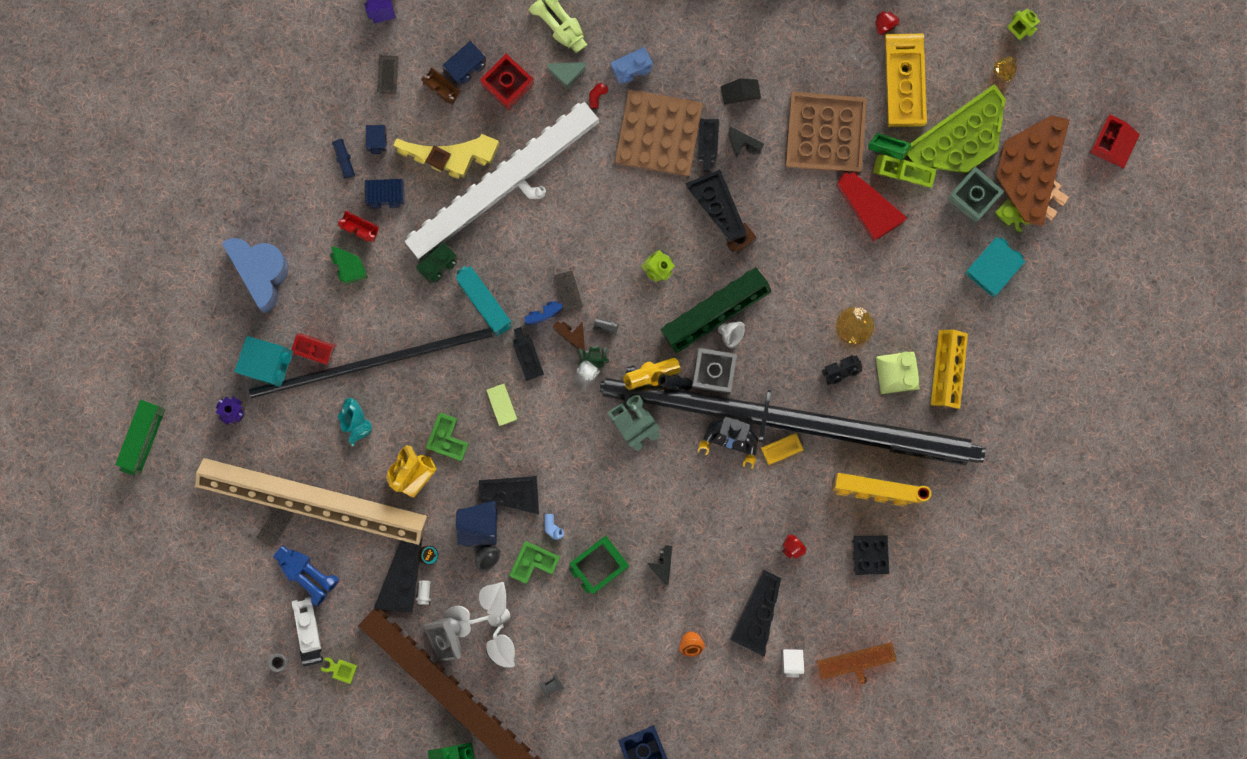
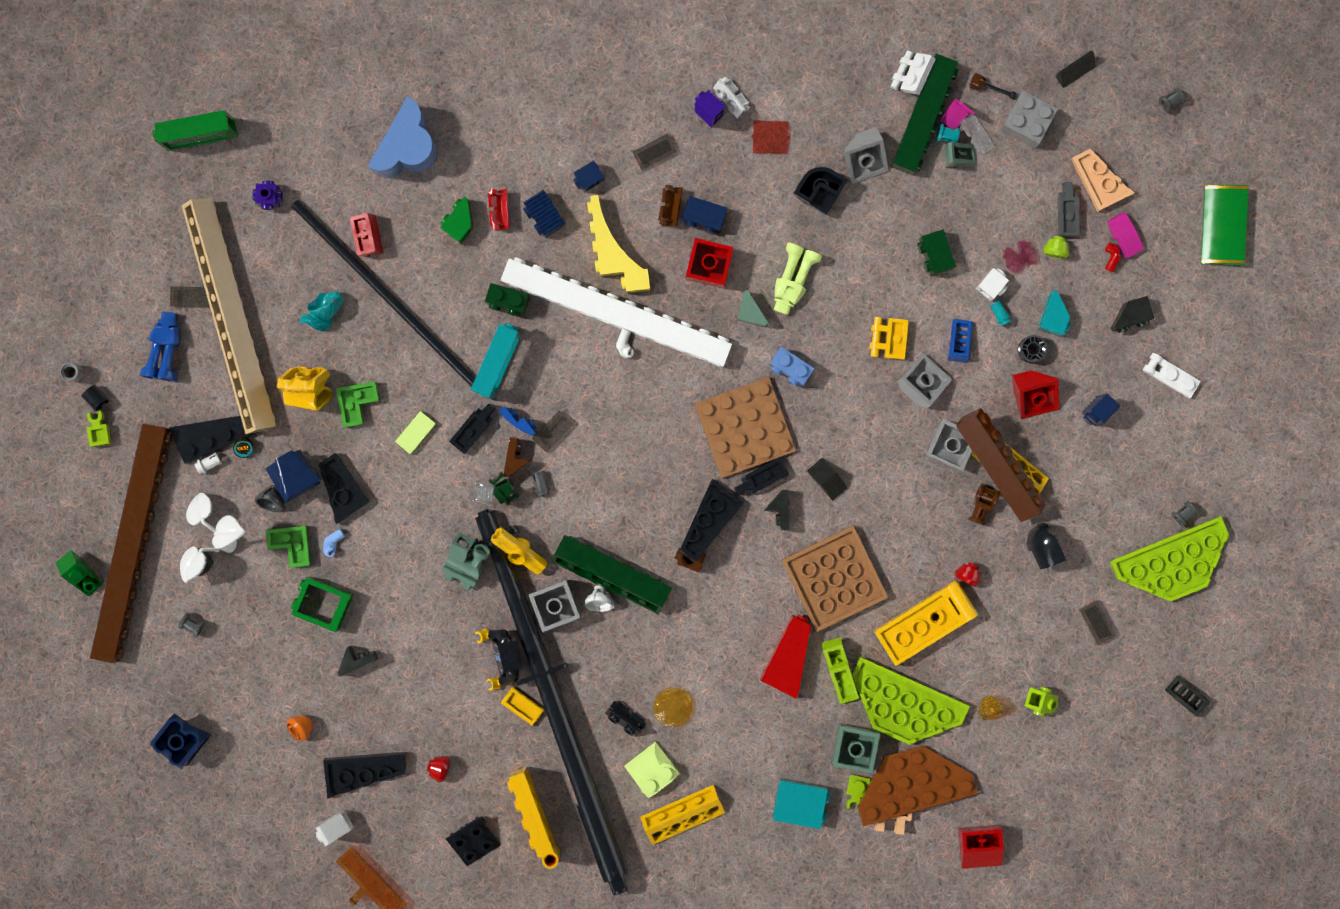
camera: 60 degrees right, 5 degrees up
teal brick [234,336,293,387] -> none
white plate [292,597,321,653] -> none
dark blue pin [332,139,355,179] -> none
light grey slope [423,618,461,662] -> none
reddish brown tile [425,145,451,172] -> none
red arm [589,83,608,109] -> none
lime brick [641,250,675,282] -> none
black pin [658,374,693,390] -> none
green tile [868,133,911,160] -> none

